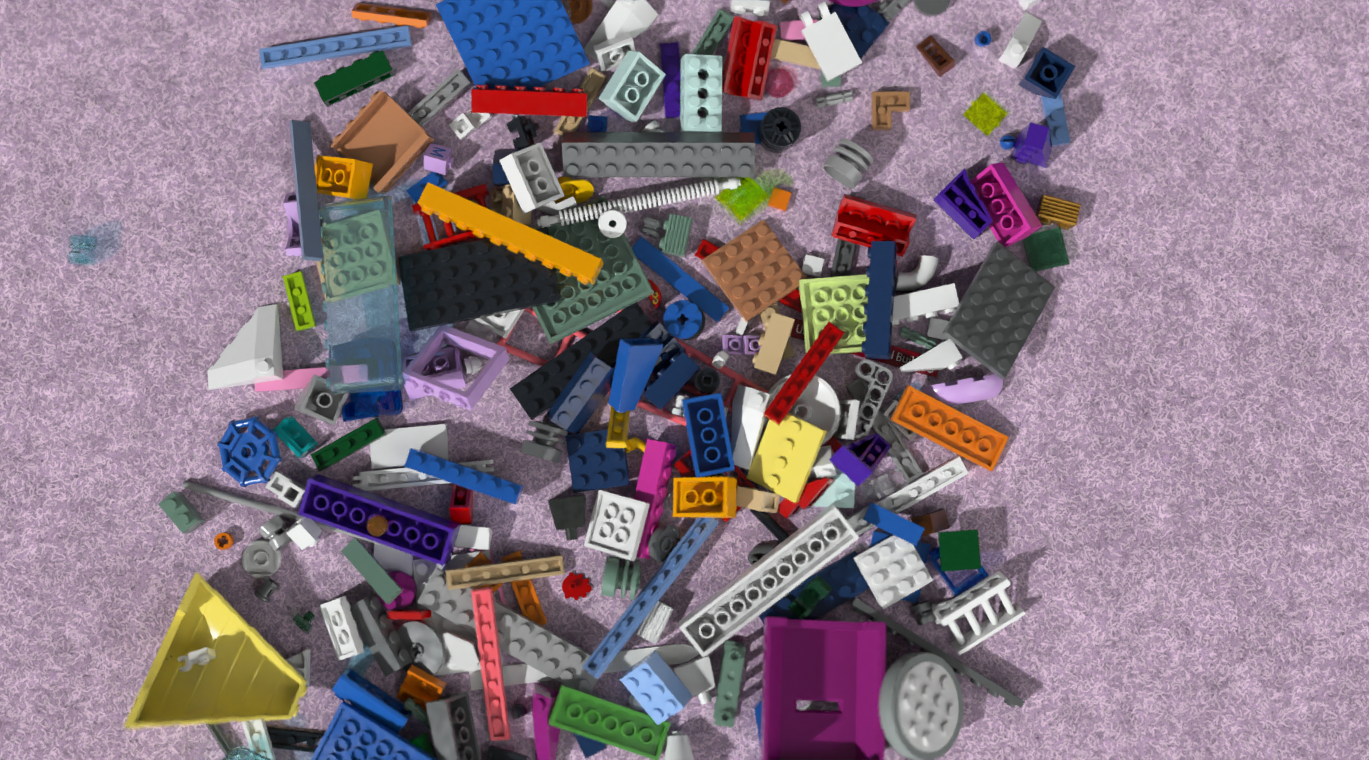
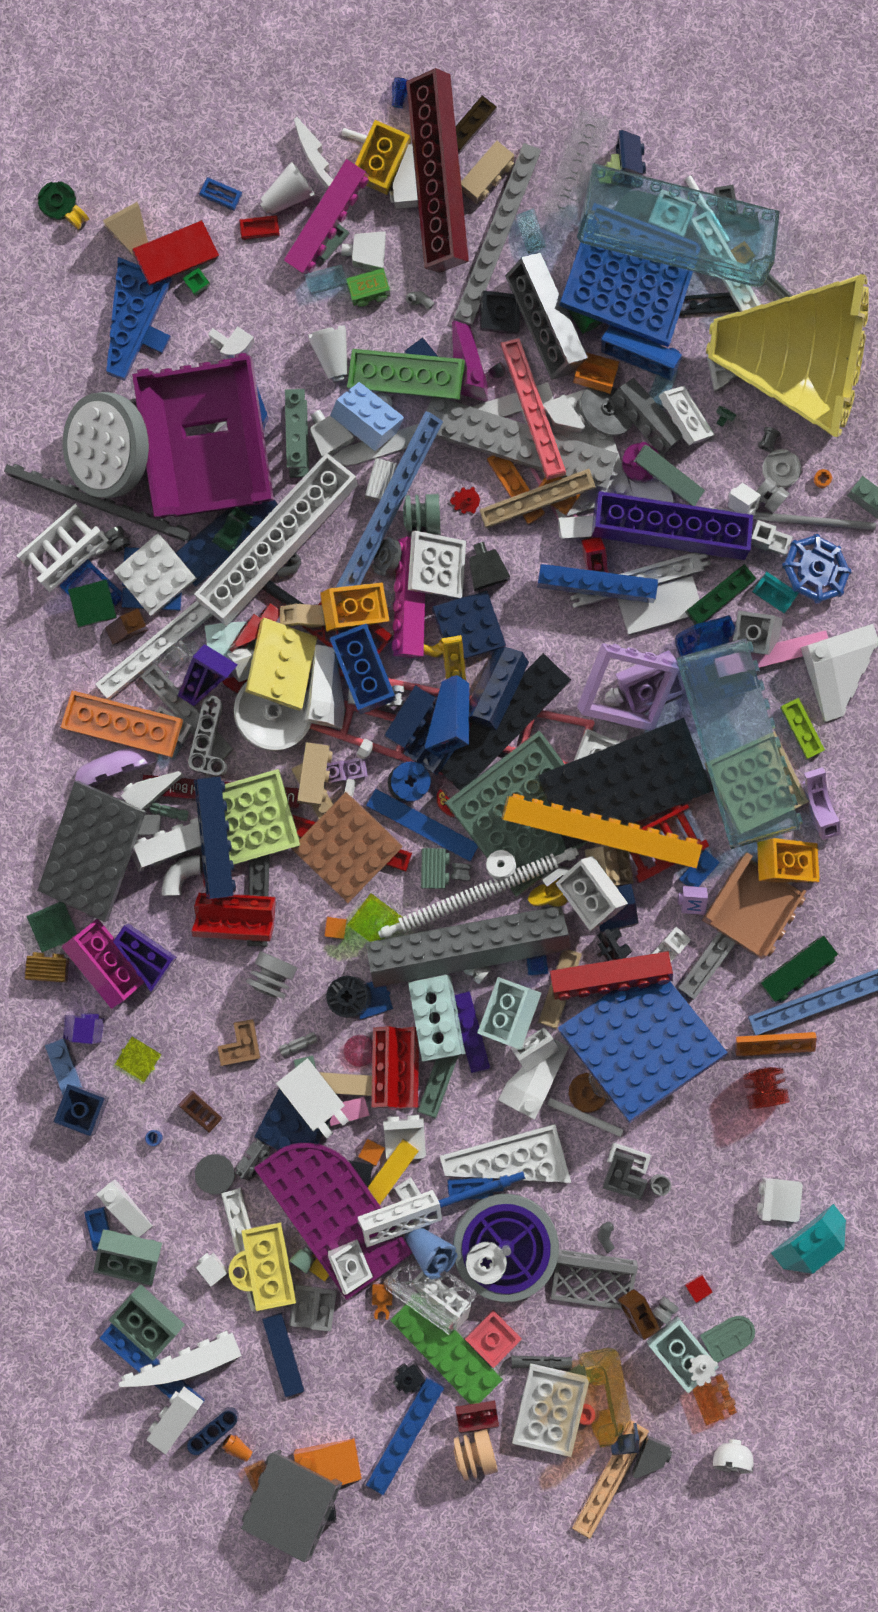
camera: 165 degrees right, 0 degrees up
white plate [177,647,216,672] -> none
sand blue tile [290,120,323,261] -> none
clear orange tile [367,515,388,536] -> none
red tile [387,609,432,619] -> none
sand green axle [403,697,431,729] -> none
dark grey wheel [520,420,568,463] -> none
black wheel [695,368,720,395] -> none
red tile [763,322,845,426] -> none
white tile [802,254,824,278] -> none
white tile [833,400,859,440] -> none
blue tile [863,502,925,546] -> none
white slope [999,12,1042,69] -> none
blue hinge [999,134,1015,150] -> none

